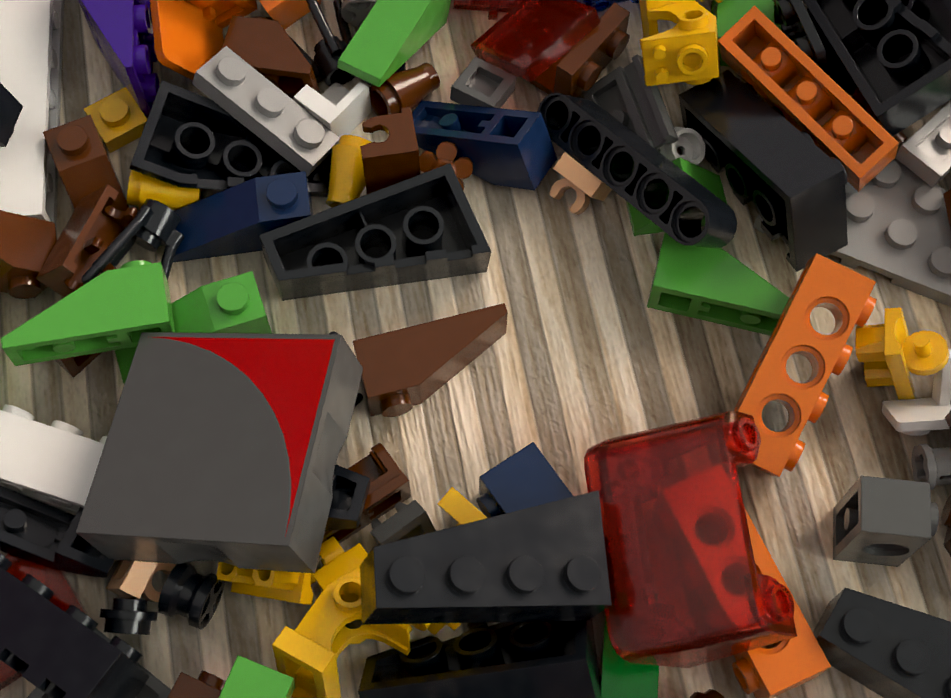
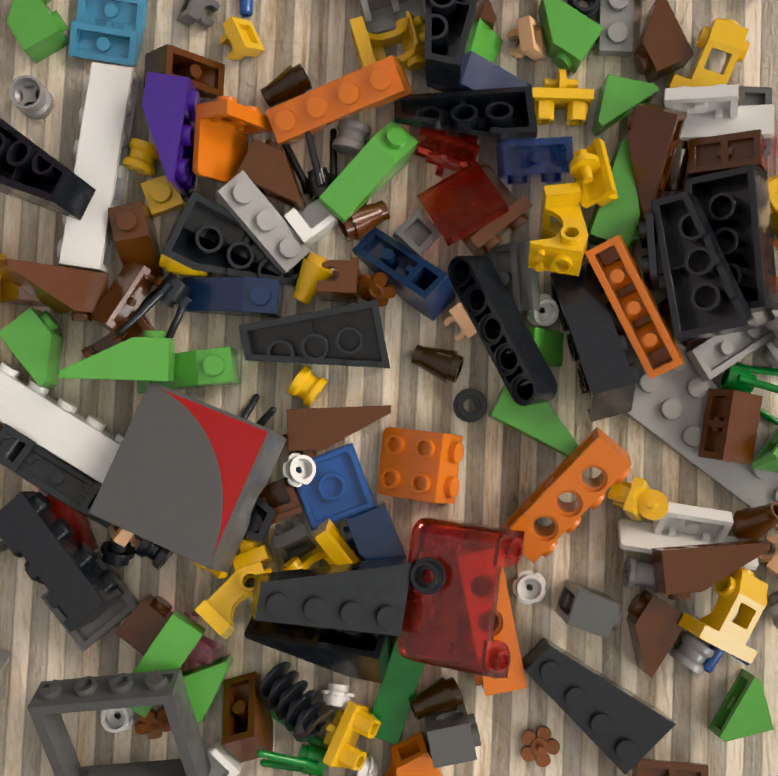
camera: 15 degrees right, 20 degrees up
none -> yellow wheel [122,138,160,177]
none -> white plate [282,453,316,487]
none -> yellow wheel [287,365,329,408]
none -> blue tile [296,443,376,531]
none -> orange bracket [377,427,464,504]
none -> black plate [410,557,446,595]
none -> dark brown cone [411,344,464,383]
none -> black plate [453,388,487,423]
none -> white plate [512,570,546,605]

